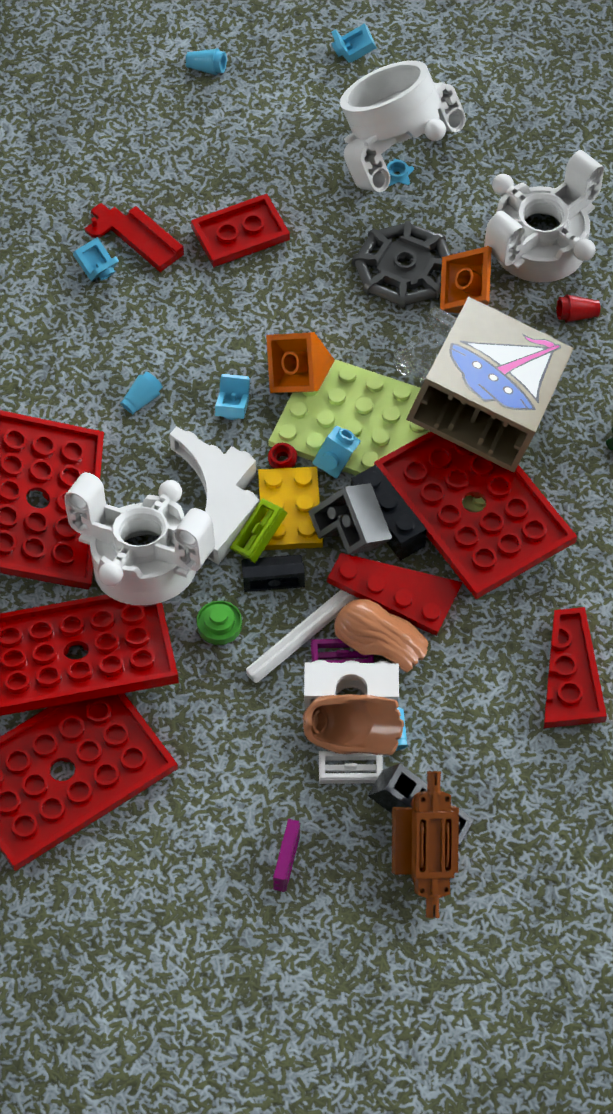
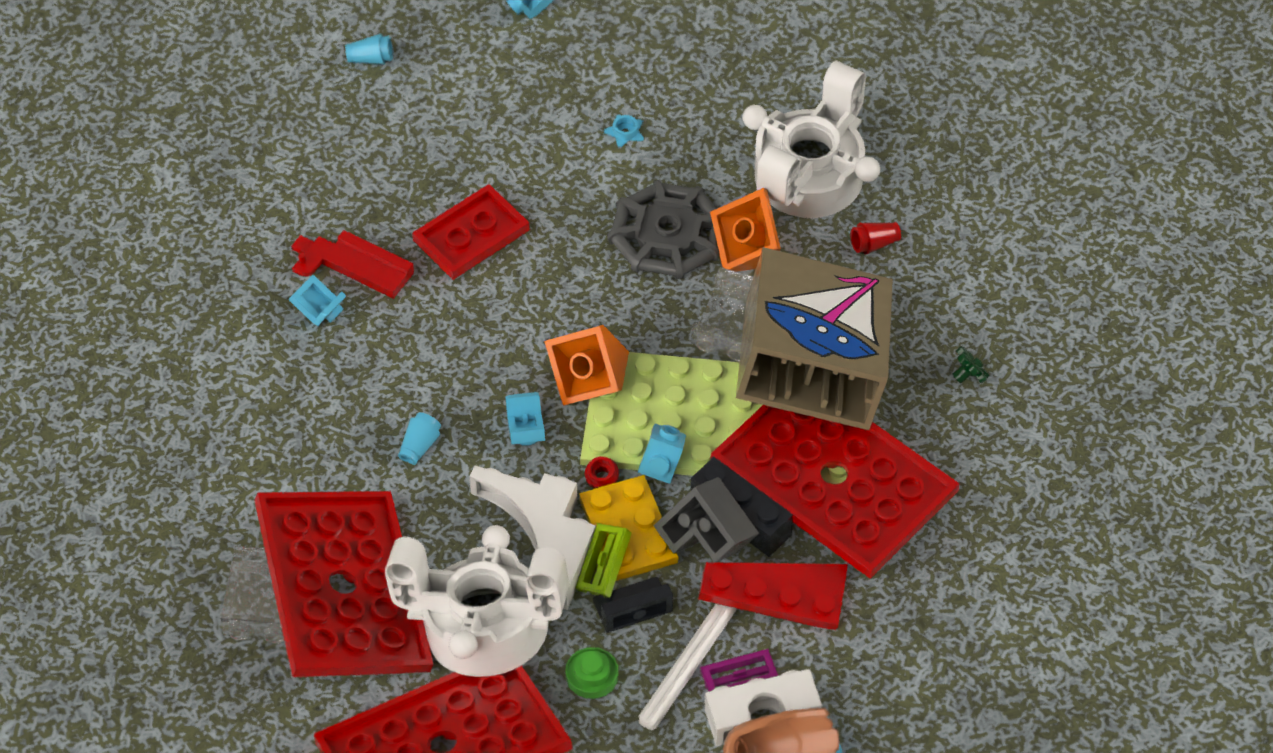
camera: 15 degrees left, 5 degrees down
nougat hair [334,599,429,673] -> none
white piece [340,61,466,192] -> none
red wing [543,607,607,728] -> none

